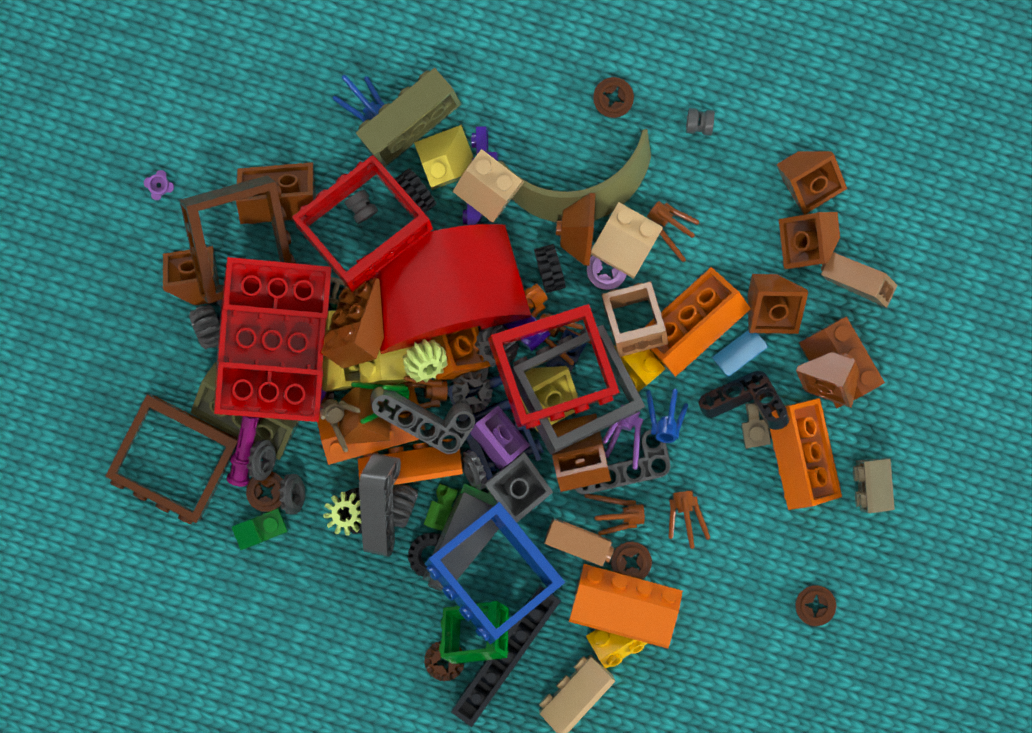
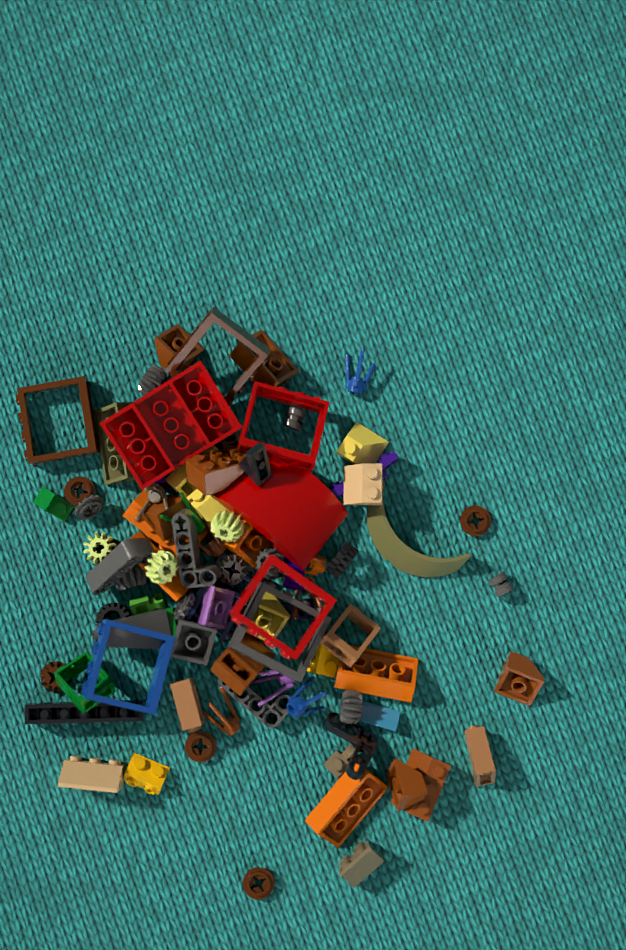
camera: 60 degrees right, 5 degrees down
medium lavender plate [144,170,174,200] -> none
magenta pin [226,416,259,487] -> none
dark grey gear [247,439,276,481] -> none
olive slope [356,68,462,168] -> none
black tyre [395,168,437,213] -> none
dark orange slope [556,193,595,266] -> none
orange slope [569,564,683,649] -> none
lavender gear [587,255,626,290] -> none
tan slope [591,202,663,279] -> none
dark orange plant [647,201,699,262] -> none
dark orange plant [668,490,710,549] -> none
dark orange slope [748,274,808,334] -> none
dark orange slope [779,212,840,269] -> none
none -> yellowish green gear [144,550,179,585]
none -> black slope [239,442,272,486]
none -> dark grey gear [339,690,363,724]

